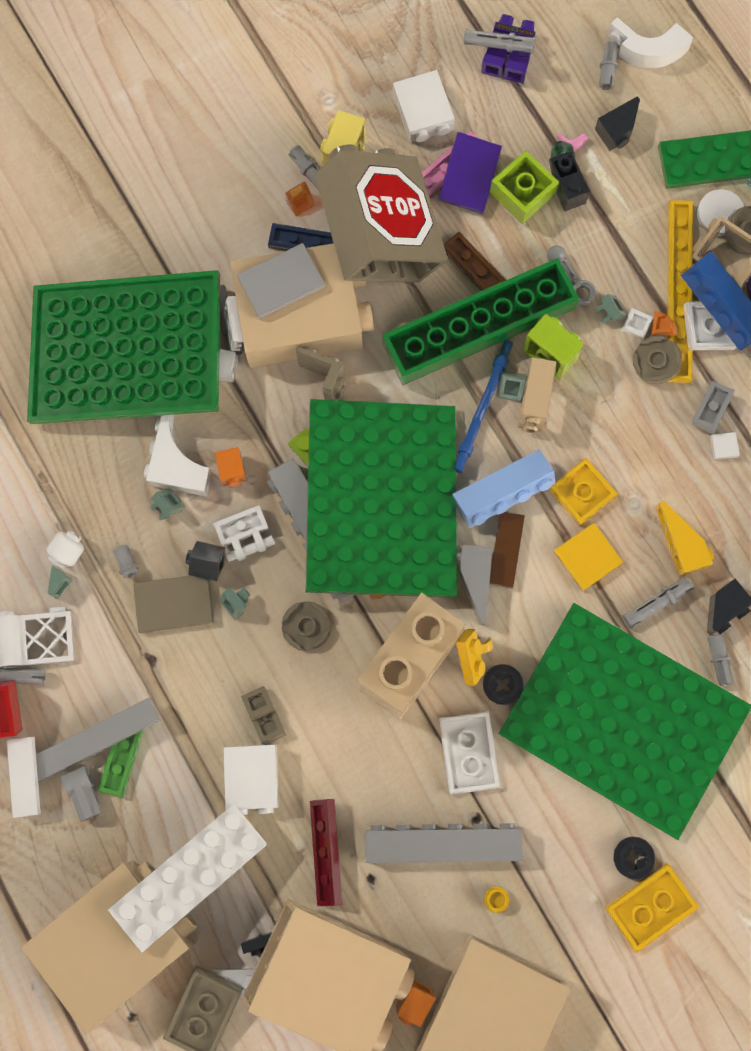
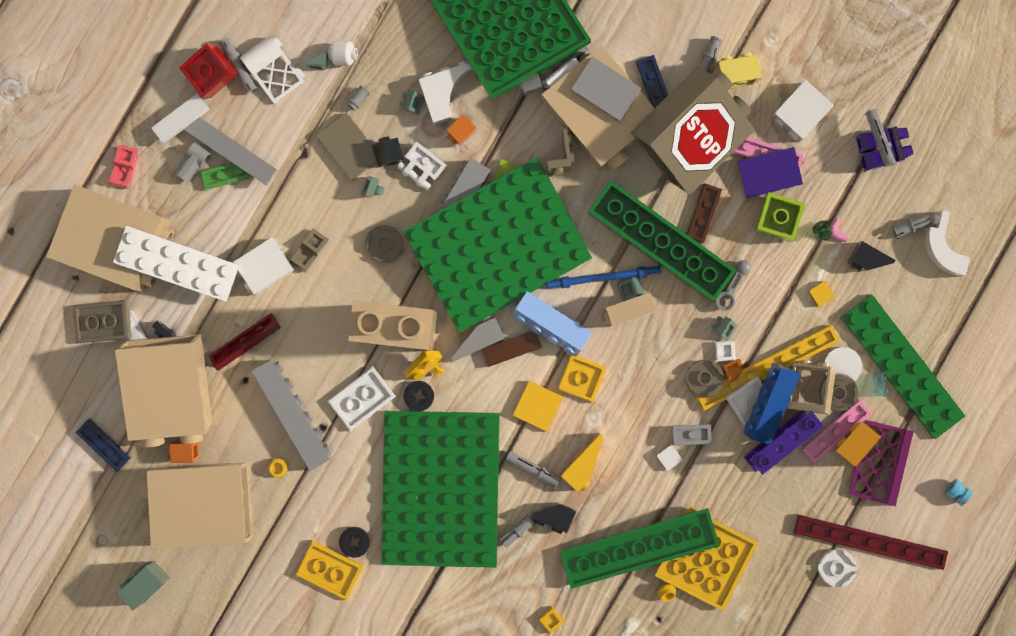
camera: 55 degrees right, 10 degrees up
clear orange slope [285,182,315,216] -> none
lime brick [522,314,584,381] -> none
black slope [549,151,590,212] -> none
none -> coral slope [109,145,138,189]
none -> yellow tile [808,281,835,307]

